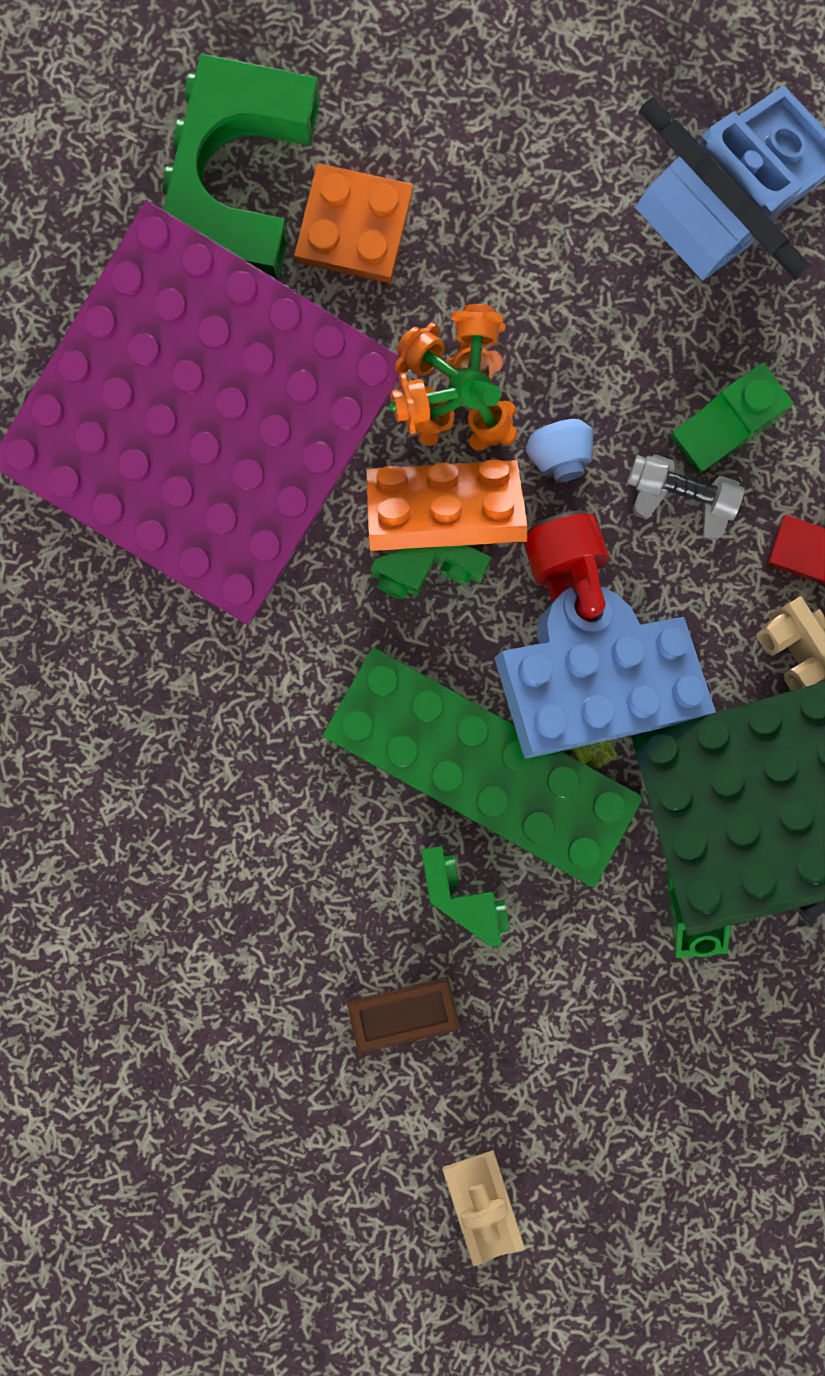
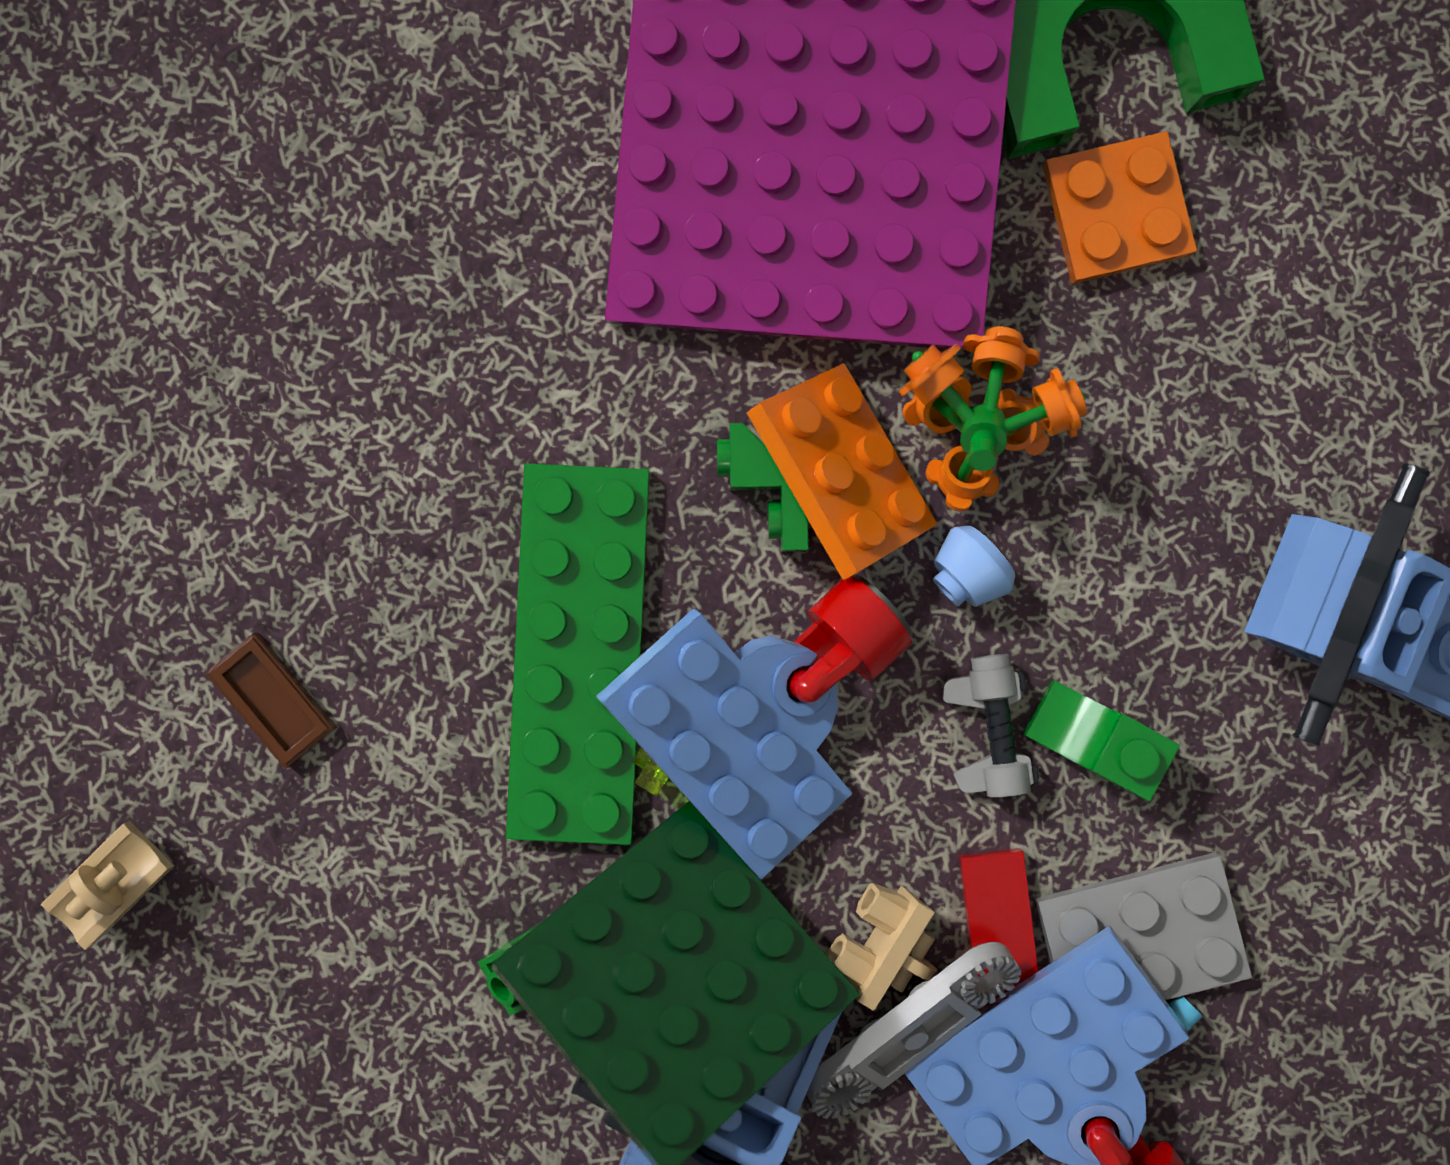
camera: 55 degrees right, 5 degrees up
green slope [421,846,509,947] -> none

